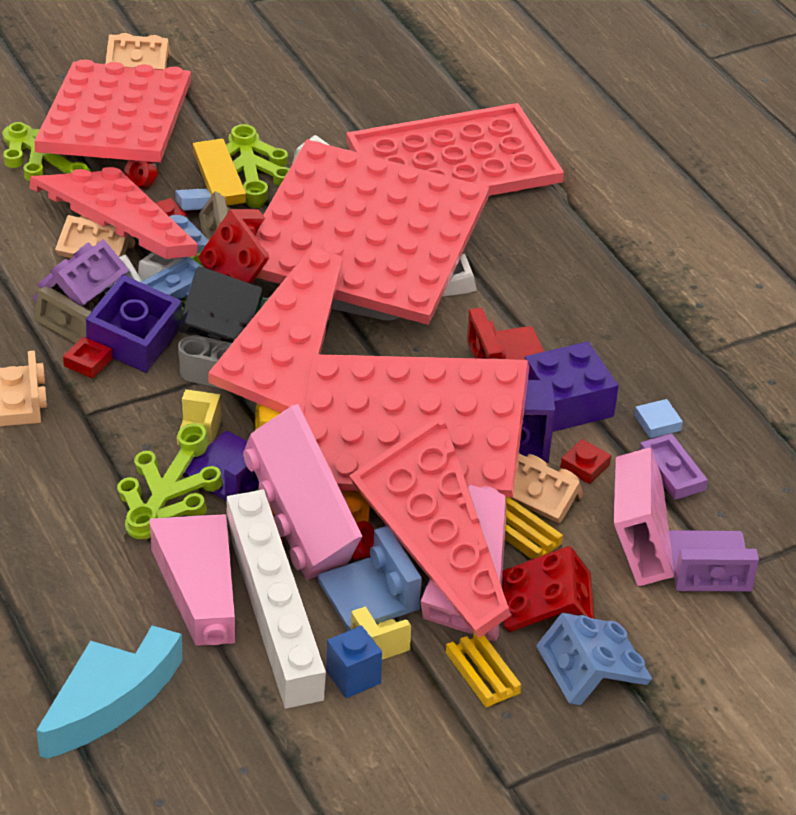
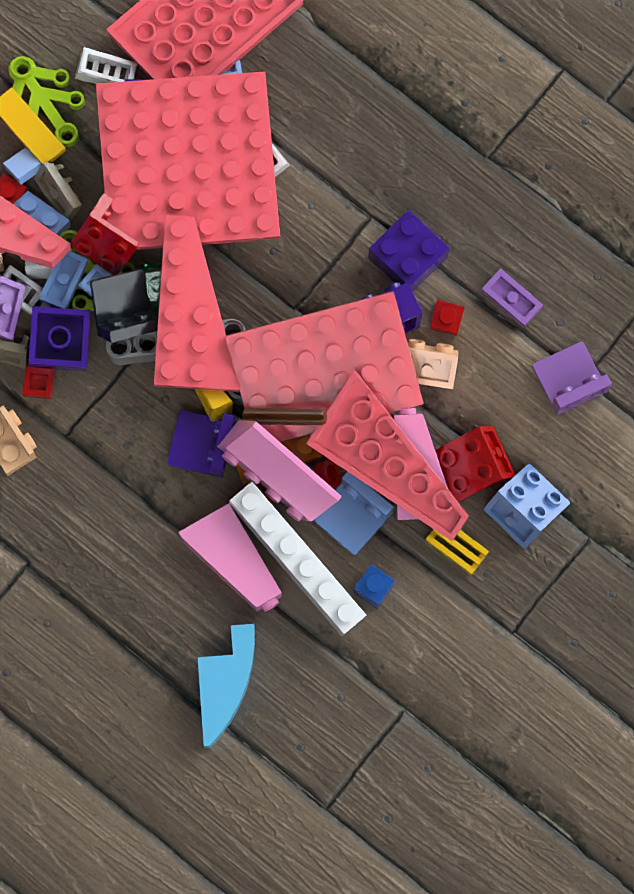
camera: 25 degrees left, 35 degrees up
lime plant [117,423,223,539] -> none
light yellow panel [177,389,221,445] -> none
light yellow panel [351,606,411,660] -> none
red bracket [467,307,544,360] -> none
yellow tile [505,497,563,559] -> none
bright pink slope [614,447,675,586] -> none
light blue tile [634,399,683,438] -> none
none -> reddish brown axle [242,408,327,426]

